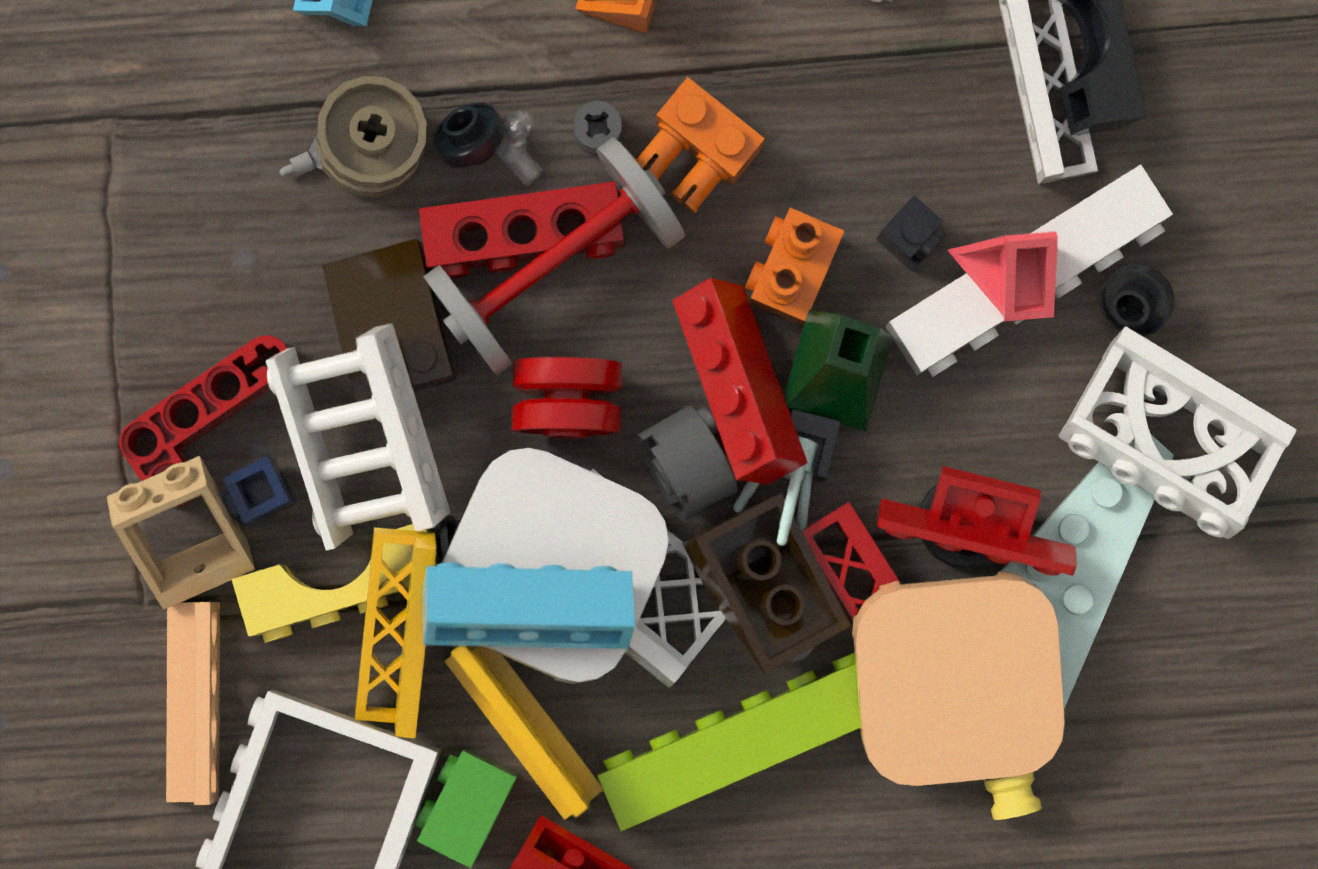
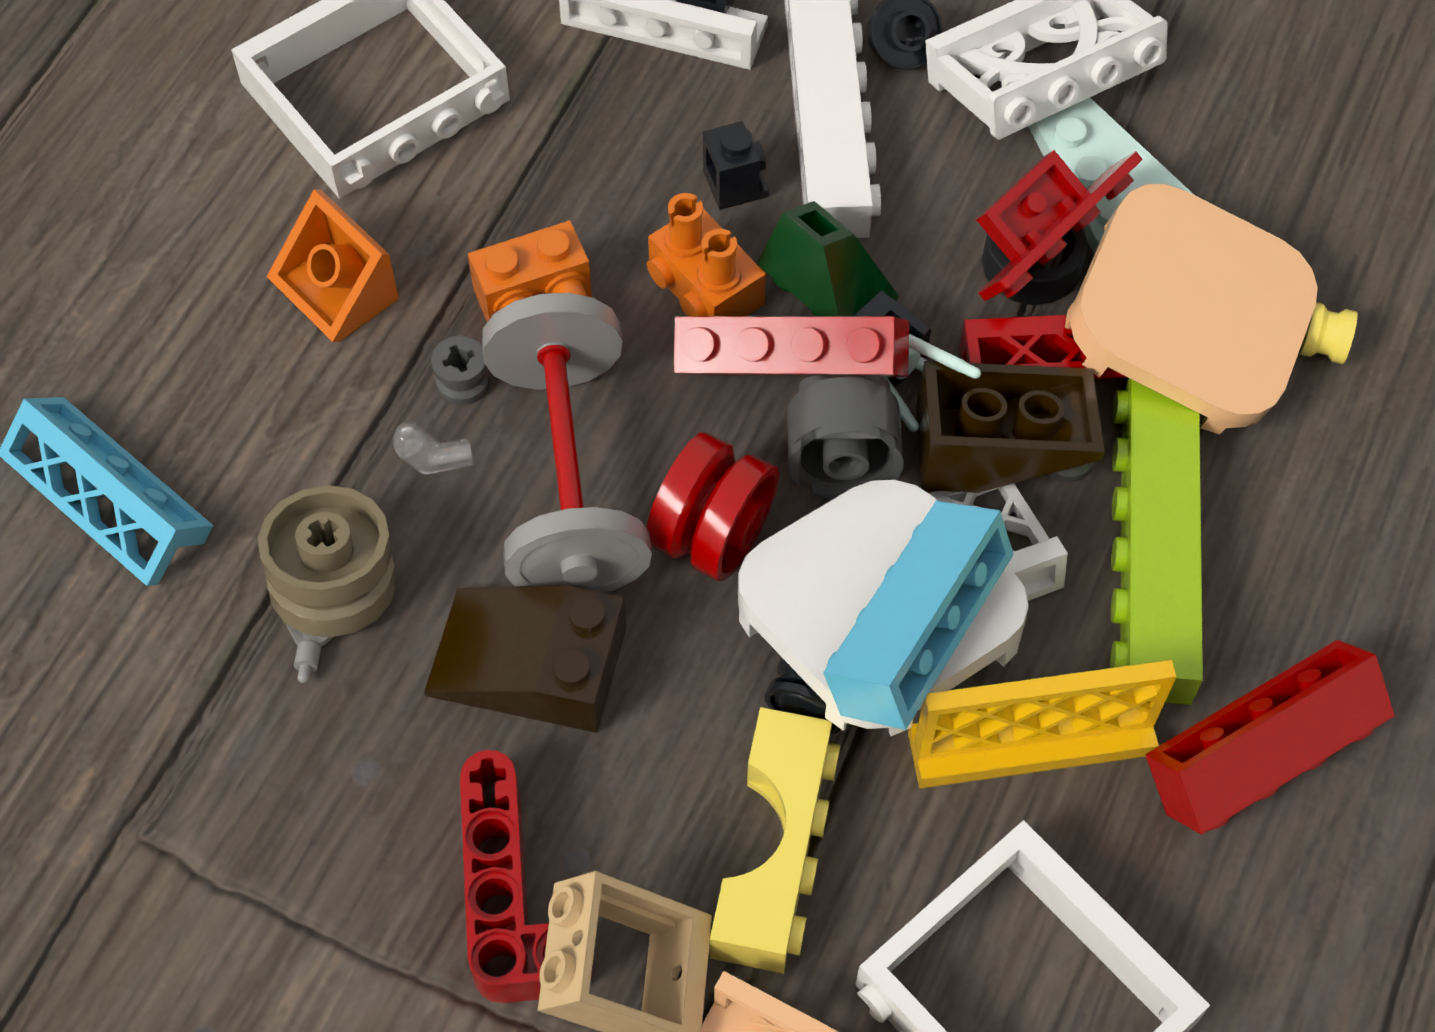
camera: 60 degrees left, 25 degrees down
dark blue brick [222,456,297,525] -> none
white fence [266,323,451,550] -> none
yellow fence [355,527,436,738] -> none
bright green brick [415,748,519,868] -> none
red brick [419,181,624,279] -> none
black plate [433,102,505,167] -> none
coral slope [947,231,1058,321] -> none

